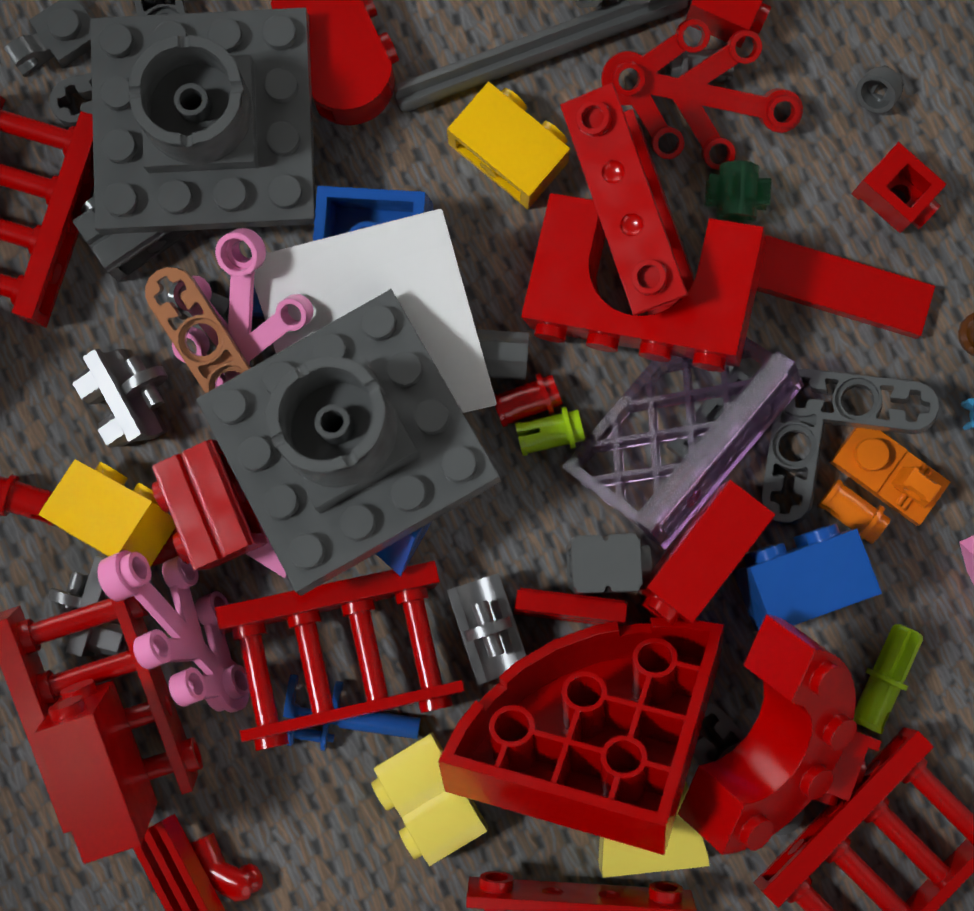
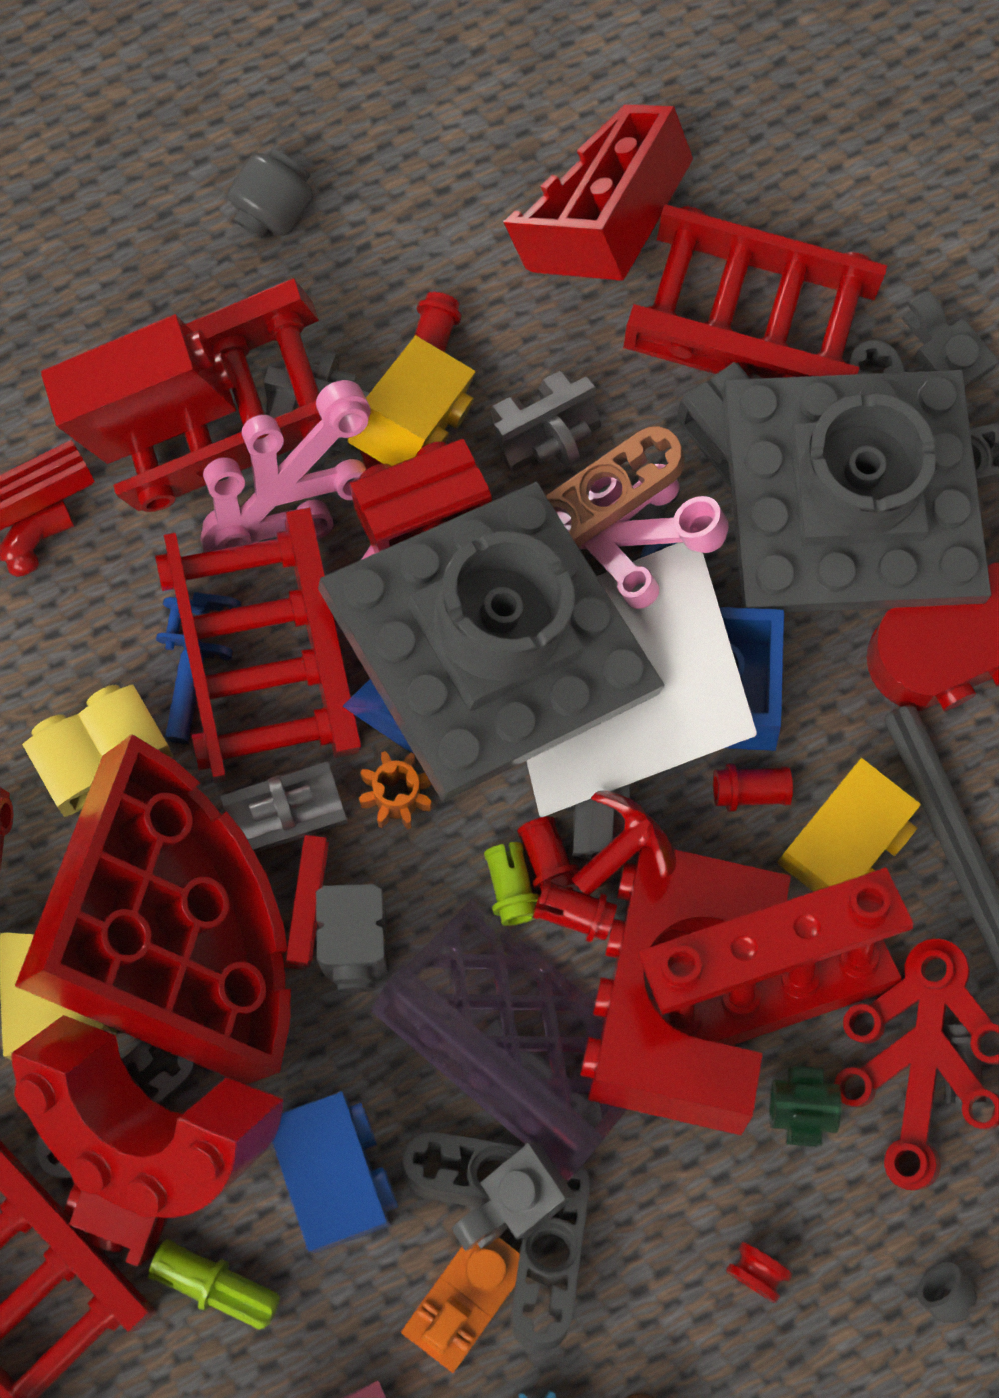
camera: 85 degrees right, 10 degrees down
red brick [638,480,776,625] -> none
red tile [756,235,935,339] -> none
orange pin [817,479,891,544] -> none
red brick [851,141,947,233] -> none
none -> orange gear [359,751,432,829]
none -> dark grey plate [451,1142,576,1251]
none -> red pin [532,879,617,943]
none -> red plant [571,790,677,895]
none -> red pin [713,763,793,812]
none -> red bush [725,1242,793,1303]

